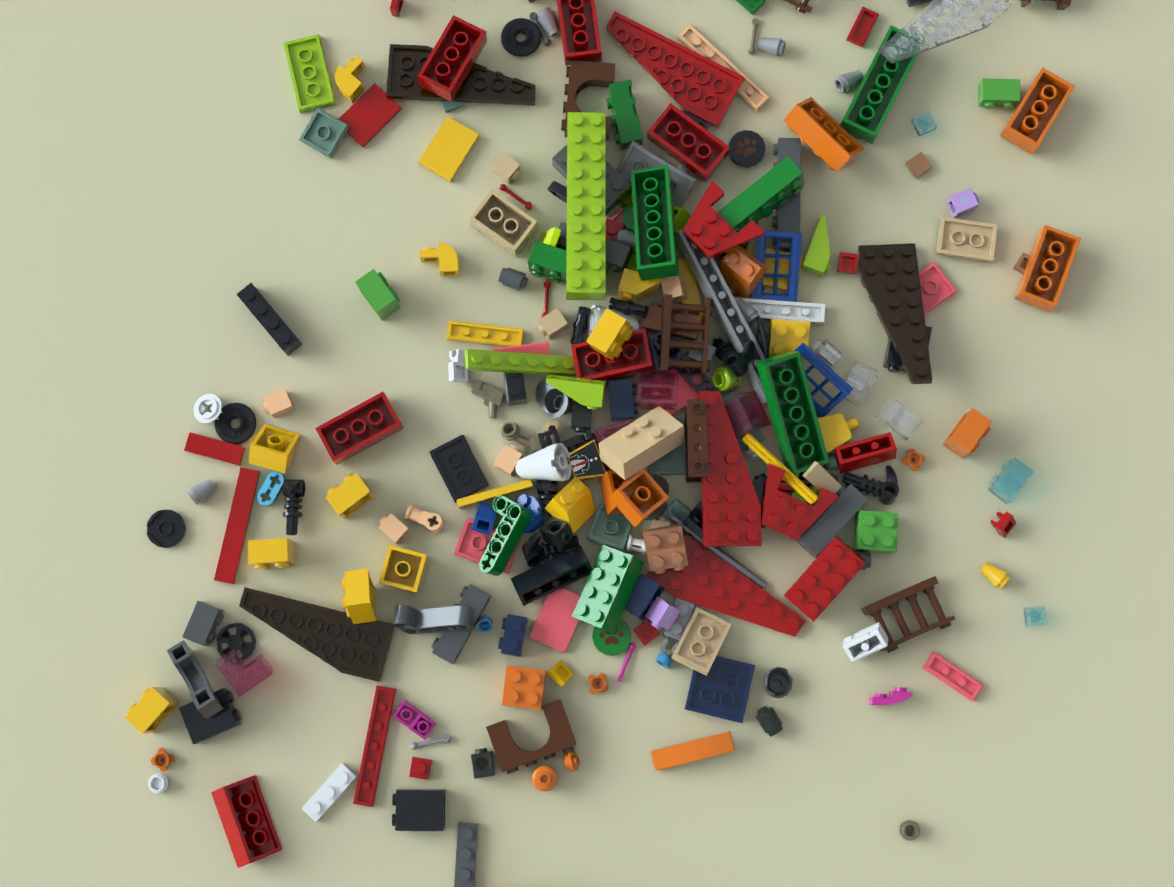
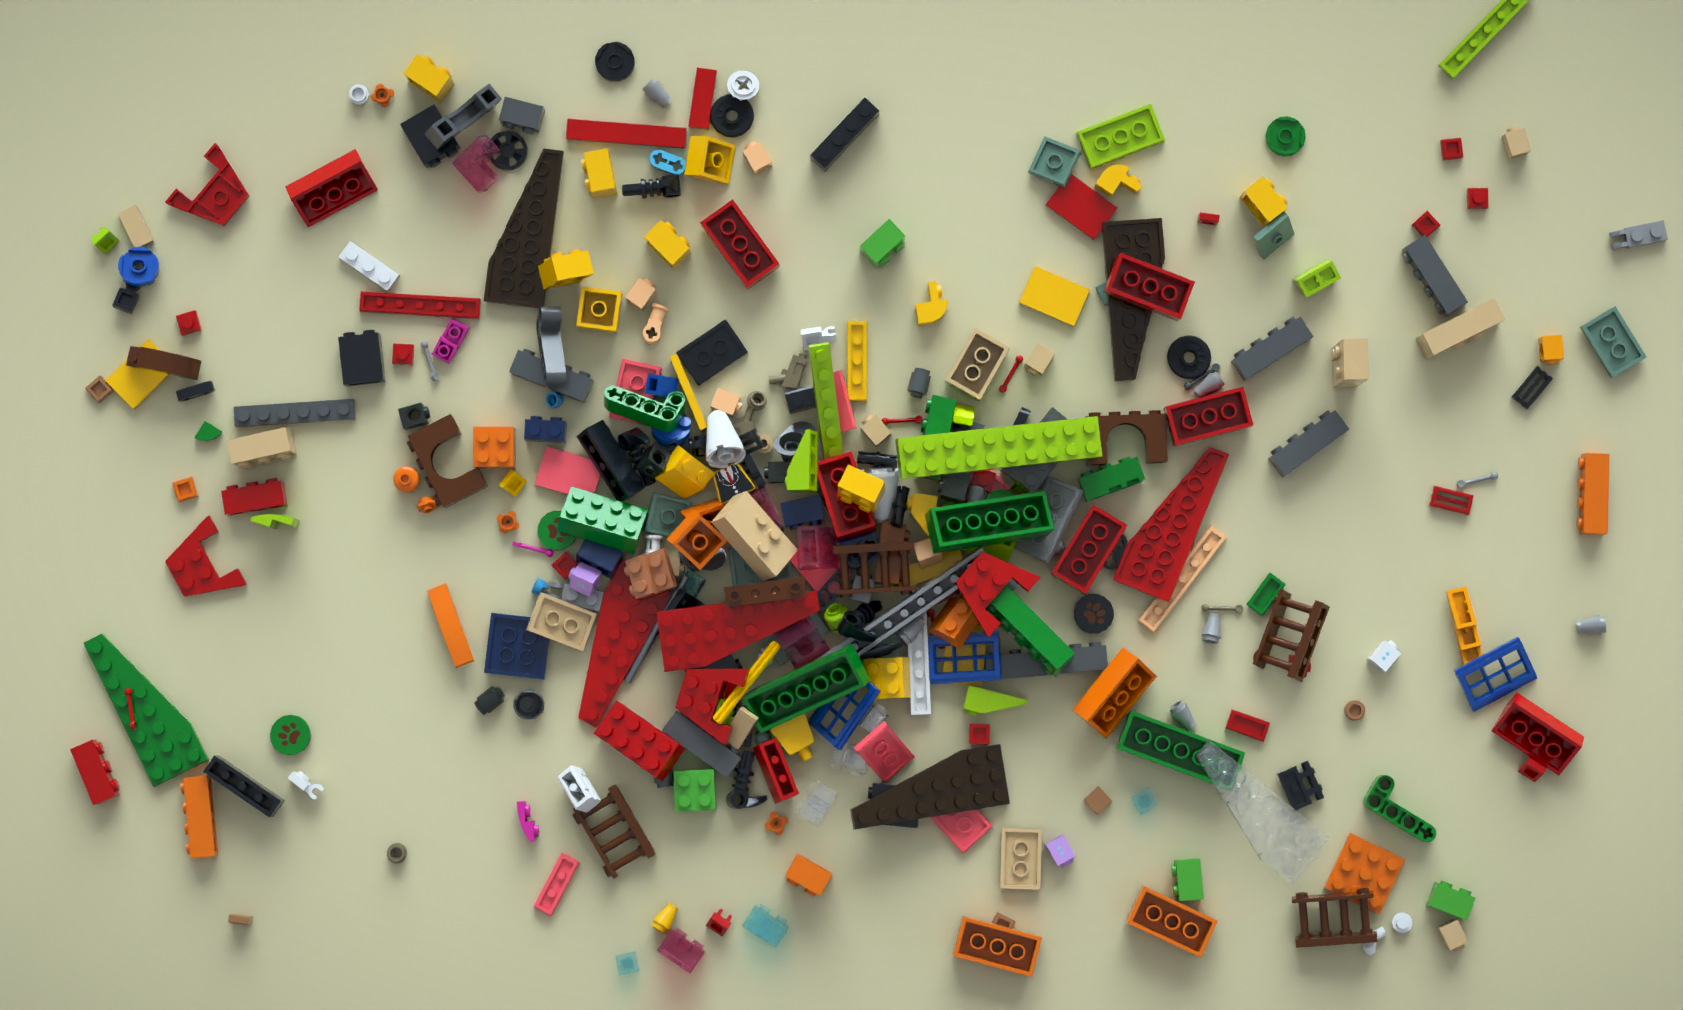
camera: 80 degrees right, 5 degrees up
none -> clear pink slope [657,928,705,973]
none -> coral tile [854,721,915,783]

